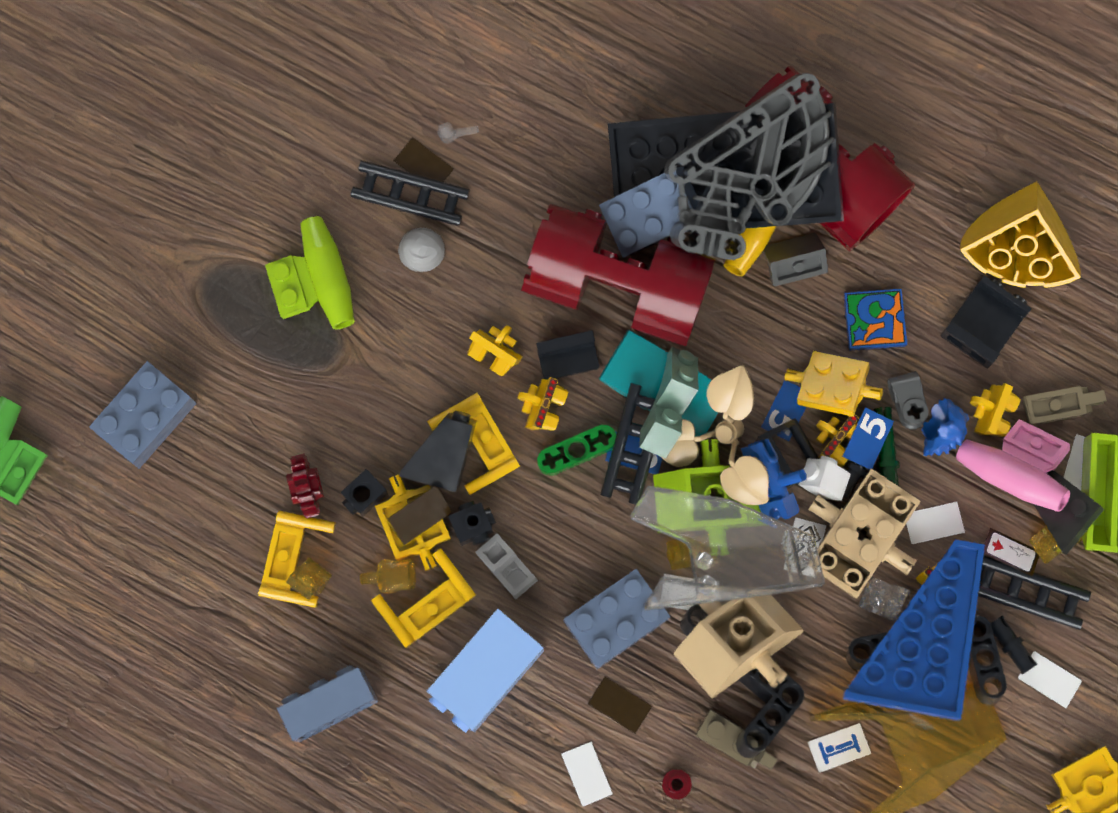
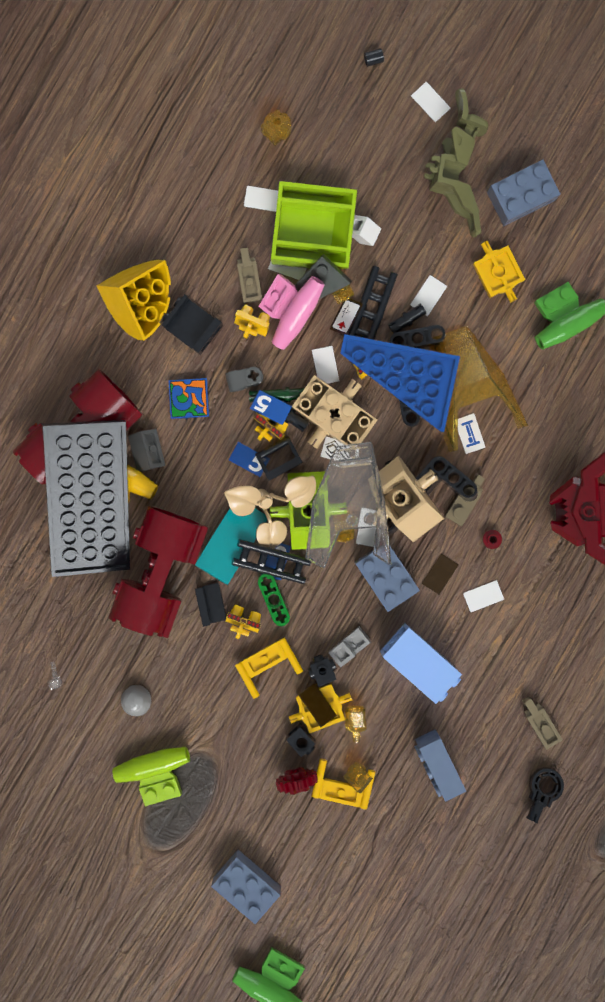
camera: 85 degrees left, 10 degrees up
black bar [350,160,470,226] -> none
yellow plate [371,548,476,648] -> none
dark brown sticker [393,137,454,192] -> none
black slope [399,411,477,492] -> none
yellow hips [467,325,523,376] -> none
sand blue brick [599,167,699,257] -> none
sand green arch [639,347,698,458] -> none
dark grey beam [665,73,834,260] -> none
blue piece [740,438,807,524] -> none
yellow plate [785,351,883,417] -> none
white brick [799,456,851,501] -> none
clear piece [858,577,911,622] -> none
blue hair [921,398,969,456] -> none

